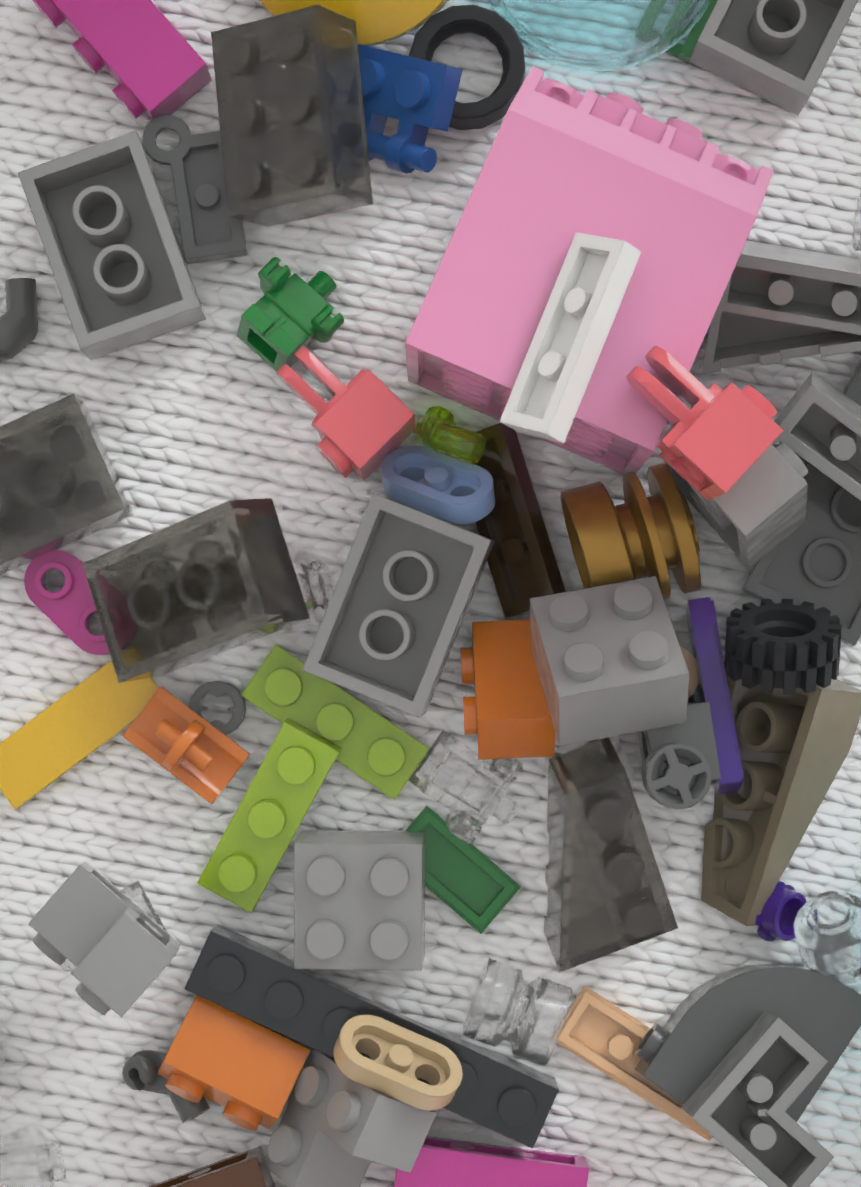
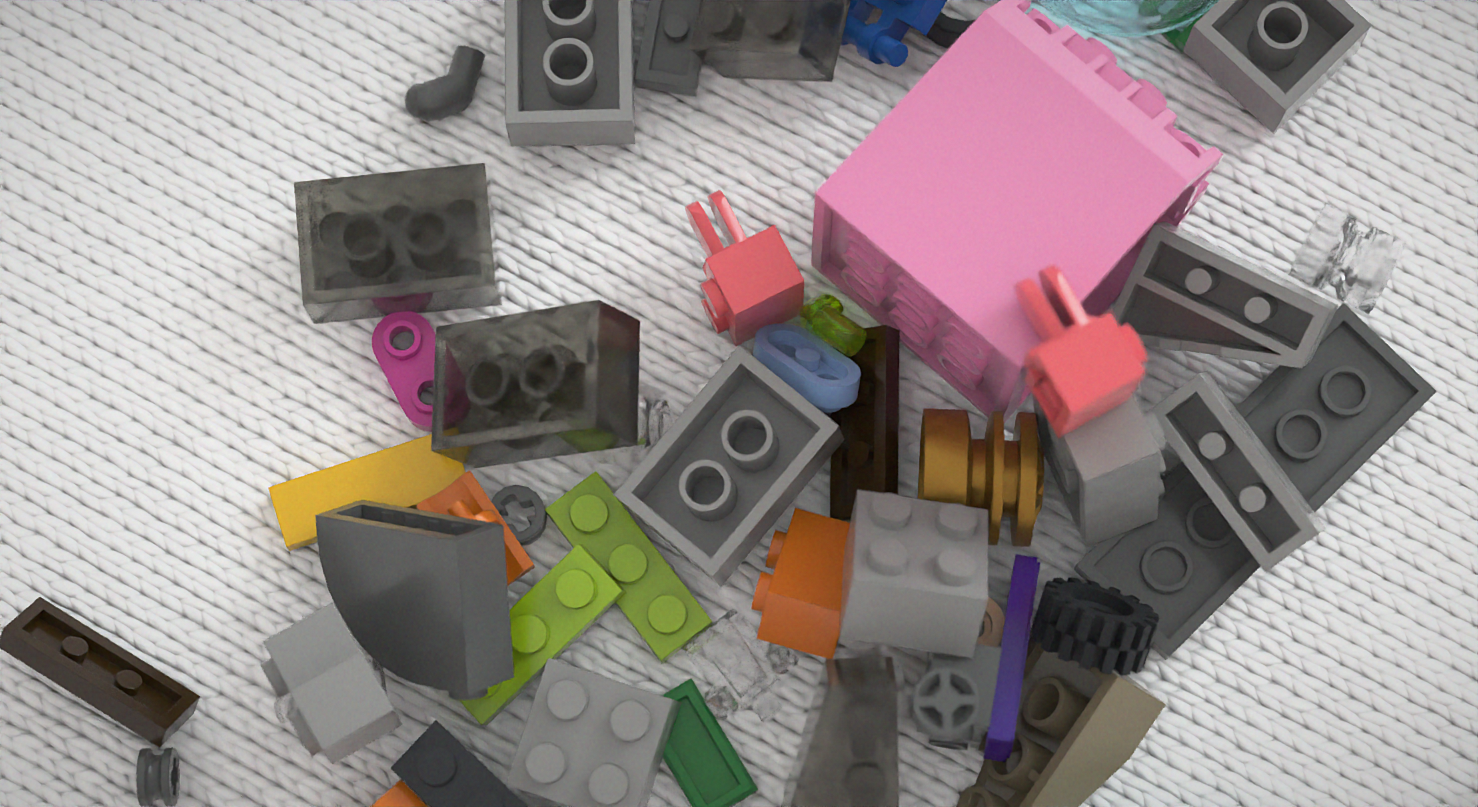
camera: 20 degrees right, 10 degrees down
green piece [237,257,344,371] -> none
white plate [499,232,641,444] -> none
none -> dark grey brick [315,500,514,700]

